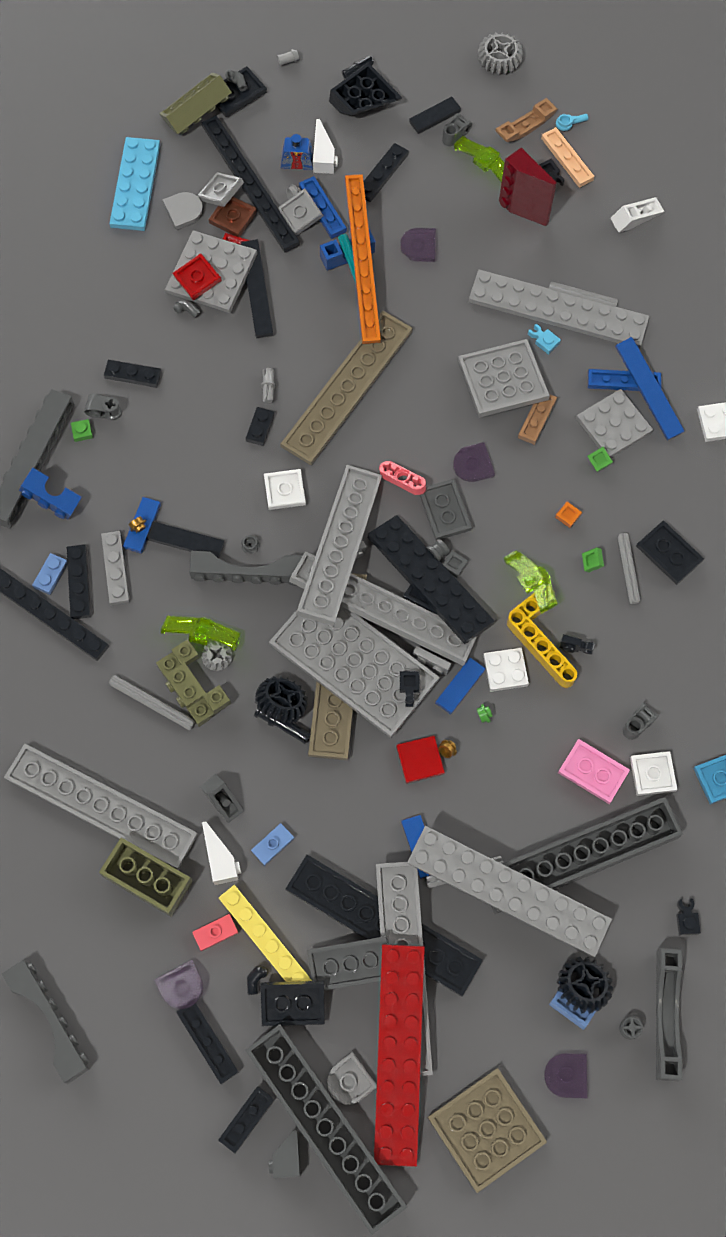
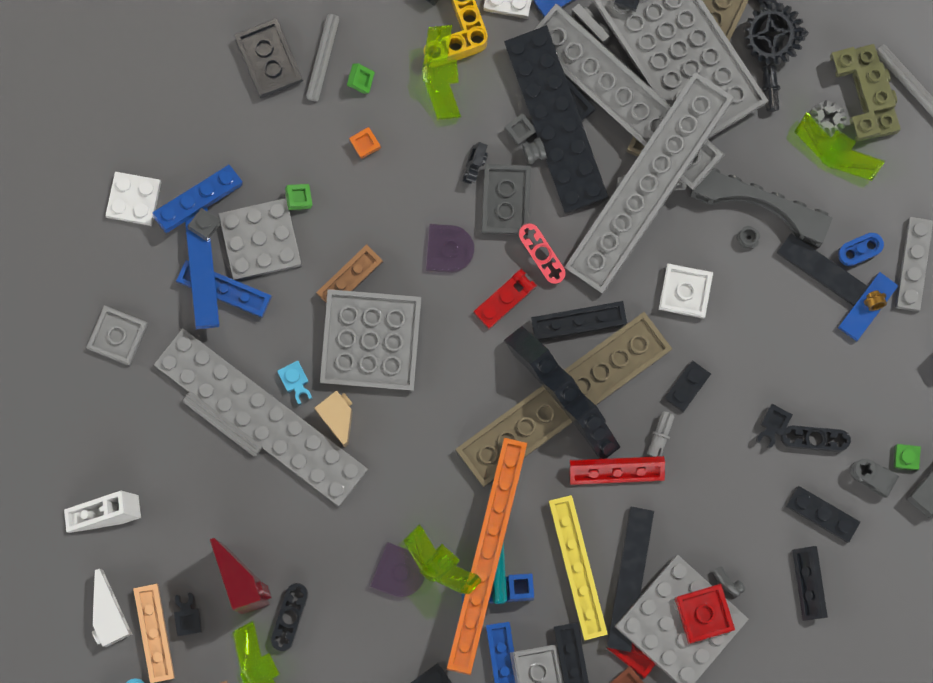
camera: 160 degrees left, 10 degrees up
none -> light grey tile [86,305,148,366]
none -> white slope [92,569,133,647]
none -> blue plate [152,165,243,233]
none -> dark grey plate [188,208,221,241]
none -> black beam [271,583,308,651]
none -> tan slope [315,391,352,447]
none -> clear neon green plate [404,524,481,594]
none -> black plate [462,142,488,185]
none -> red plate [474,269,537,330]
none -> black arch [504,326,620,459]
none -> black plate [531,301,627,341]
none -> light yellow plate [549,495,608,641]
none -> red plate [570,456,665,485]
none -> black plate [756,404,793,449]
none -> black axle [762,65,781,112]
none -> black beam [781,425,851,452]
none -> black plate [792,546,828,621]
none -> blue plate [838,233,884,266]

